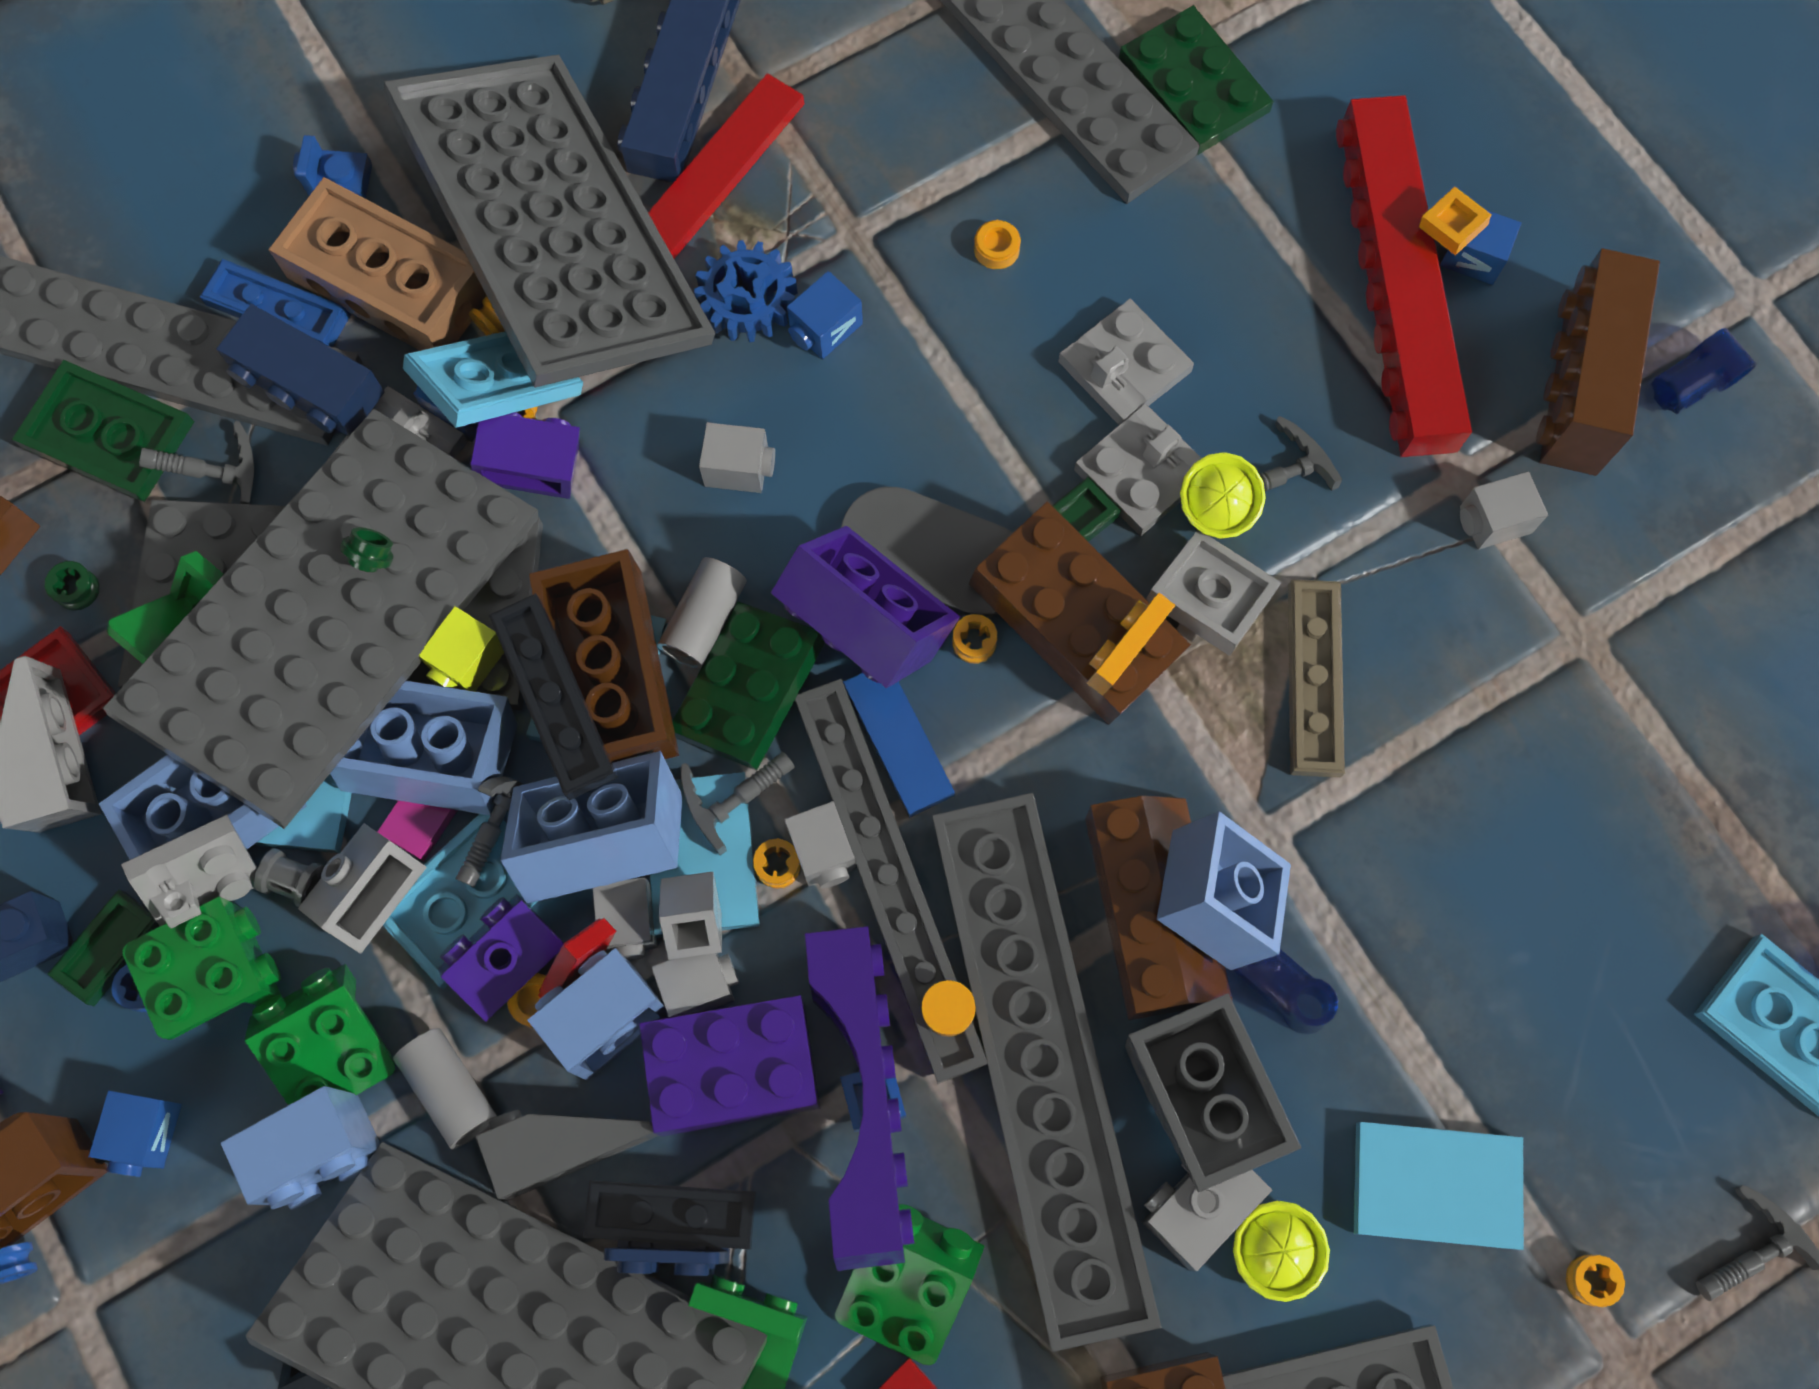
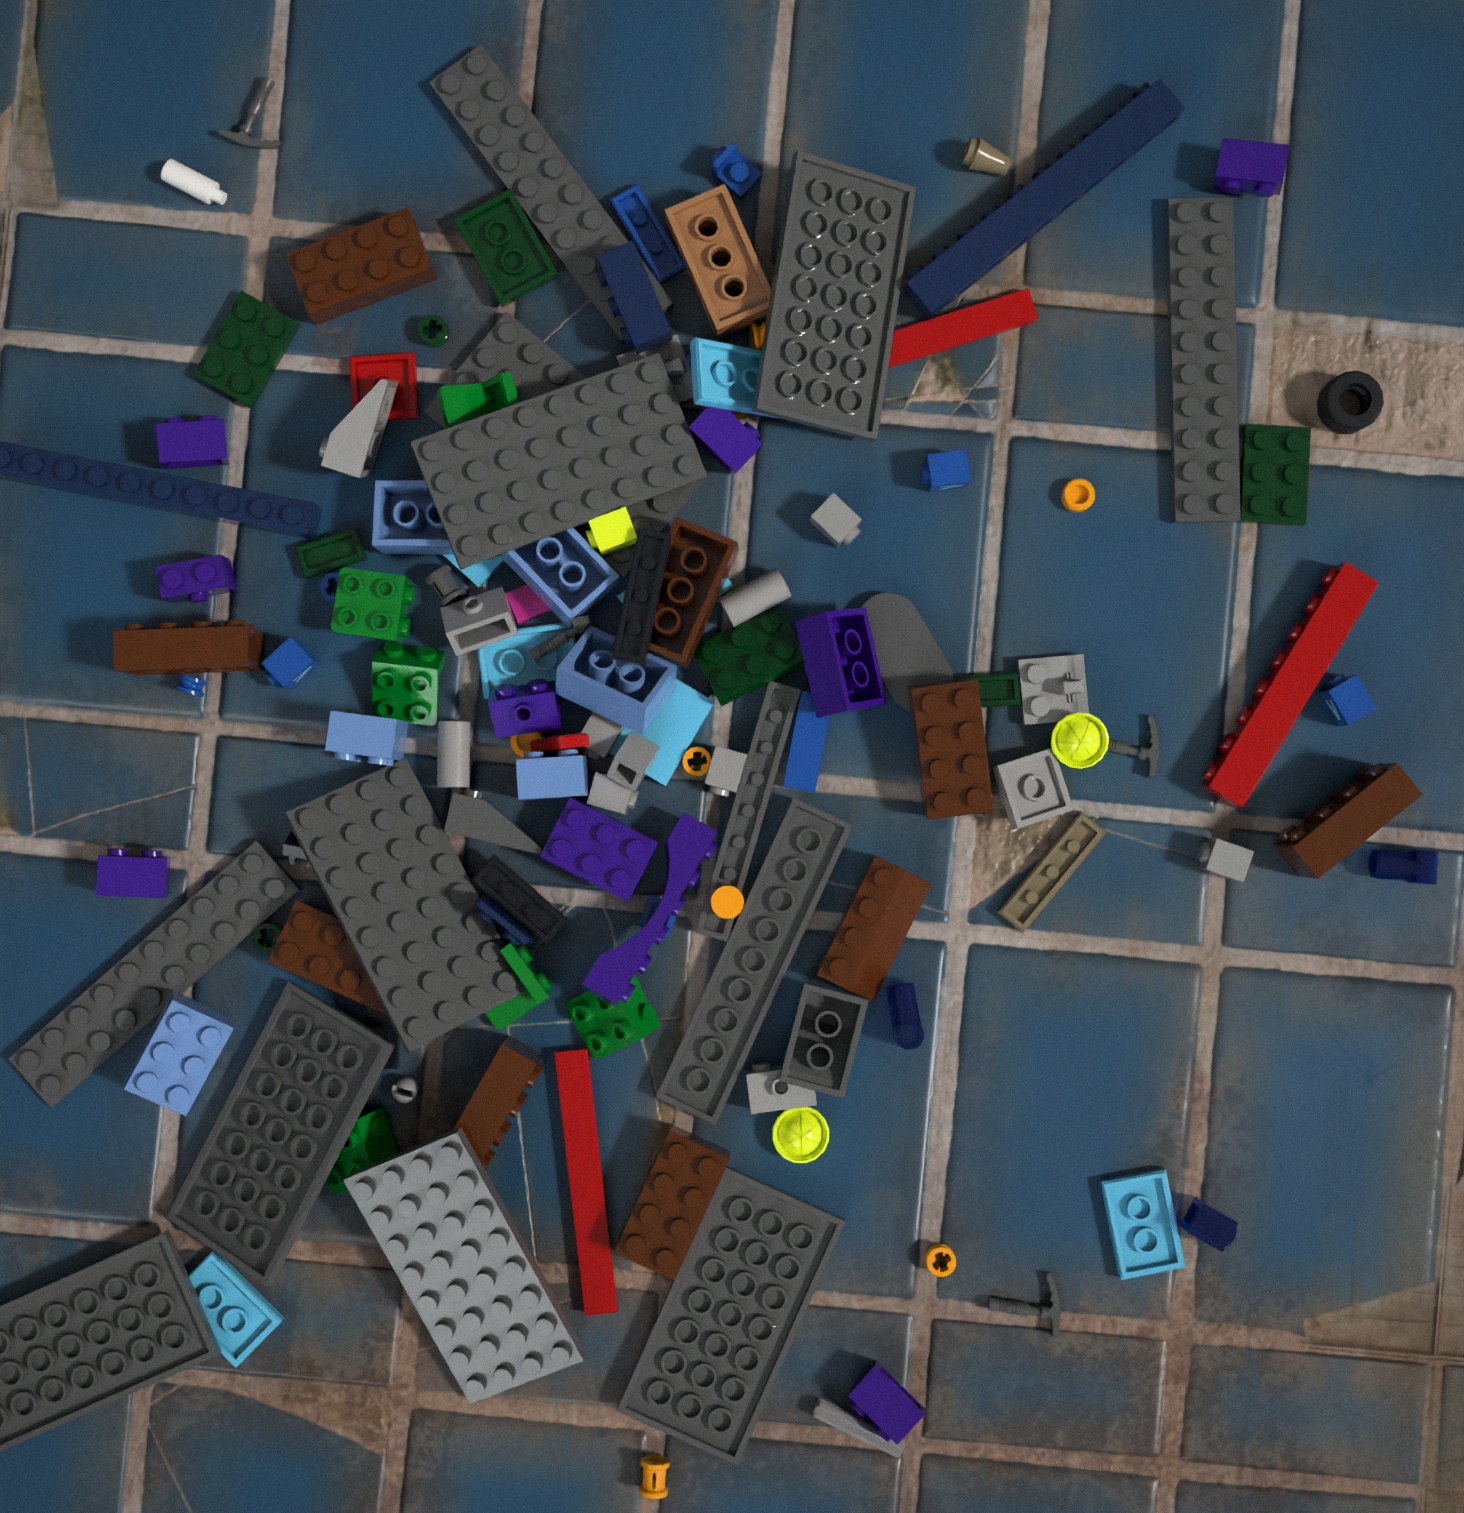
camera: 35 degrees right, 15 degrees up
light grey hinge [121,815,258,928] -> none
dark grey piece [139,421,254,504] -> none
dark green plate [340,527,394,572] -> none
dark grey piece [681,751,795,856] -> none
blue gear [694,240,798,342] -> none
light orange bush [952,614,997,664] -> none
light grey hinge [1058,298,1194,425] -> none
light orange plate [1087,593,1175,696] -> none
medium blue brick [1157,811,1291,970] -> none
medium azure tile [1354,1122,1524,1250] -> none
light orange plate [1419,187,1492,255] -> none

